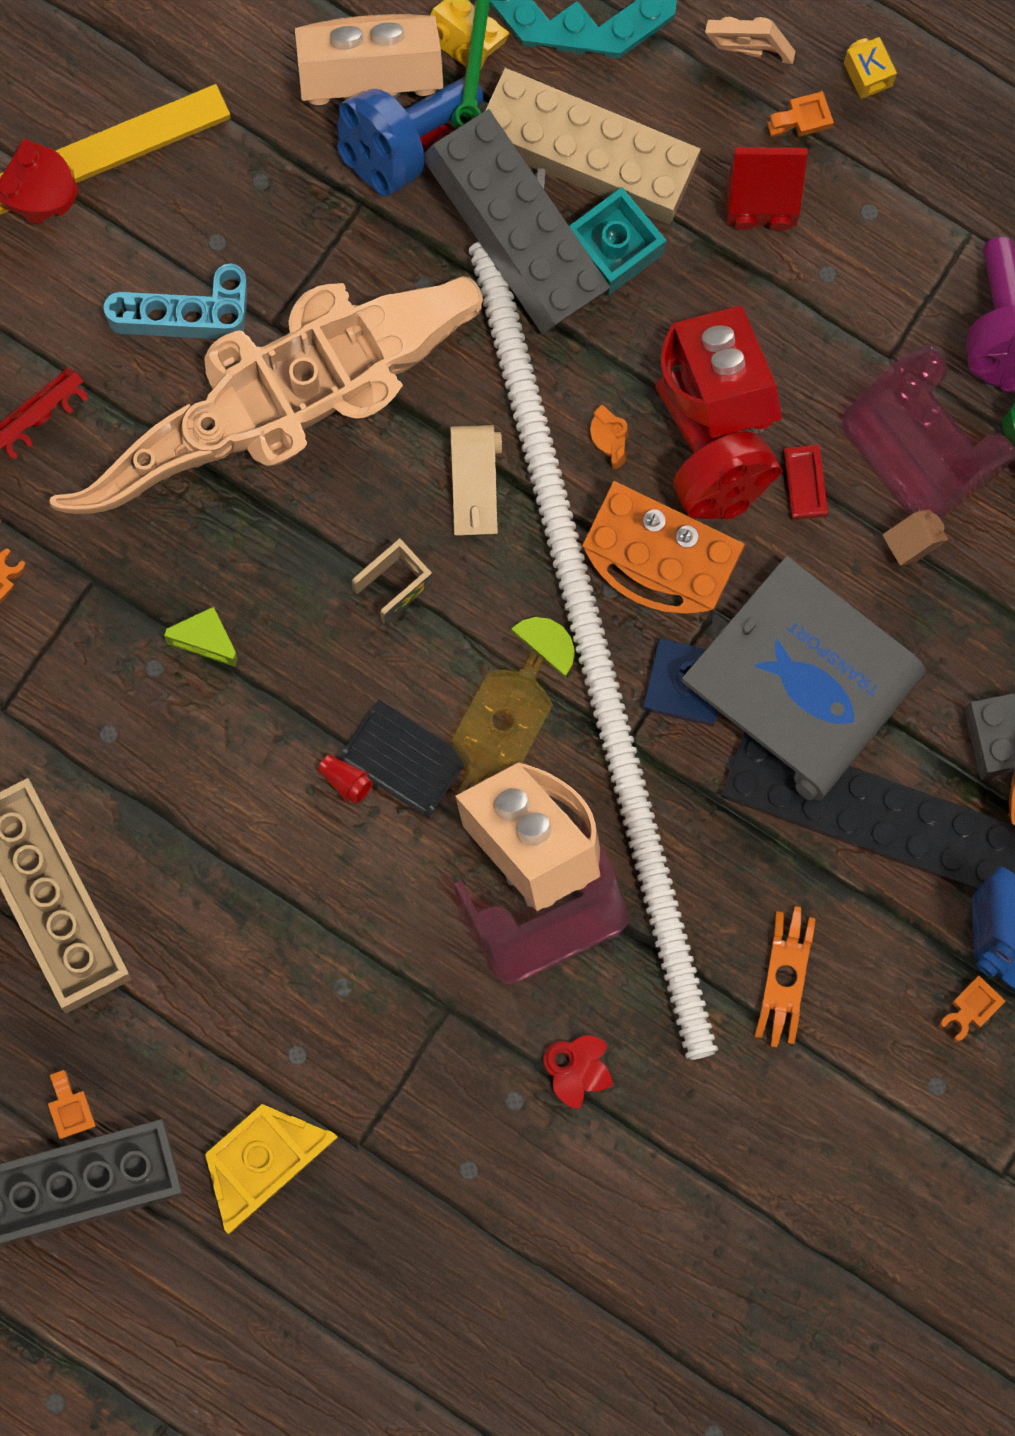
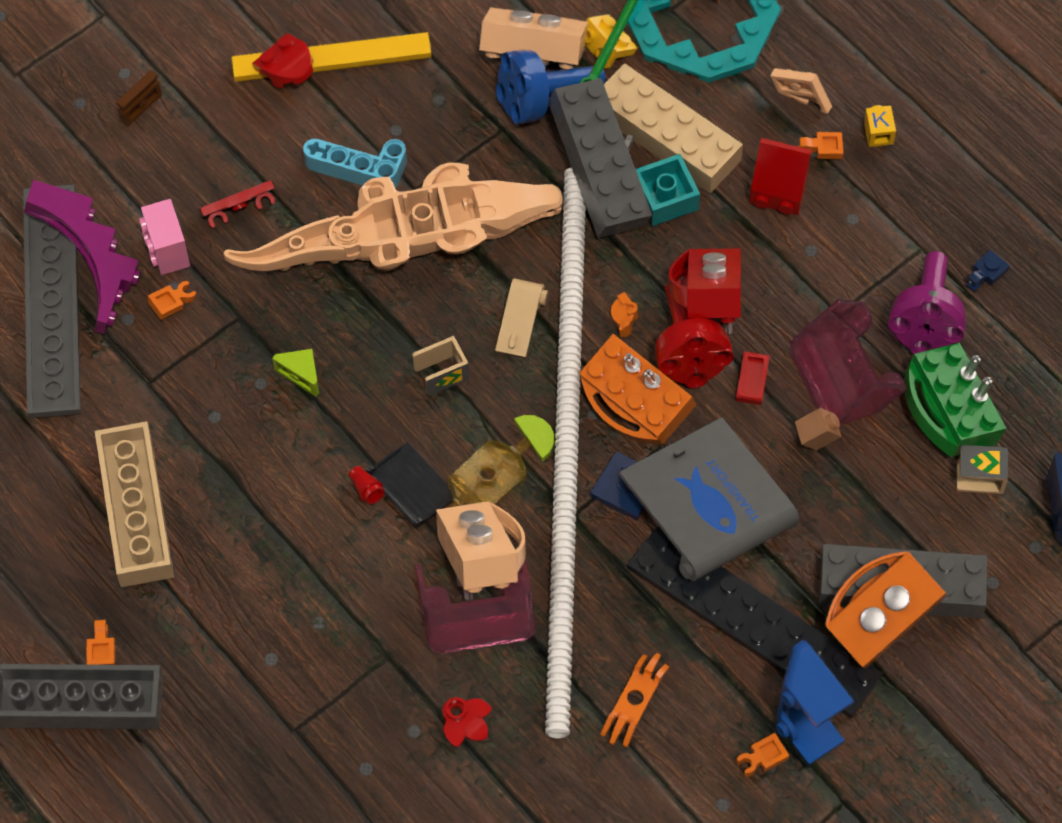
camera: 25 degrees right, 15 degrees down
yellow wing [205,1104,338,1235] -> none

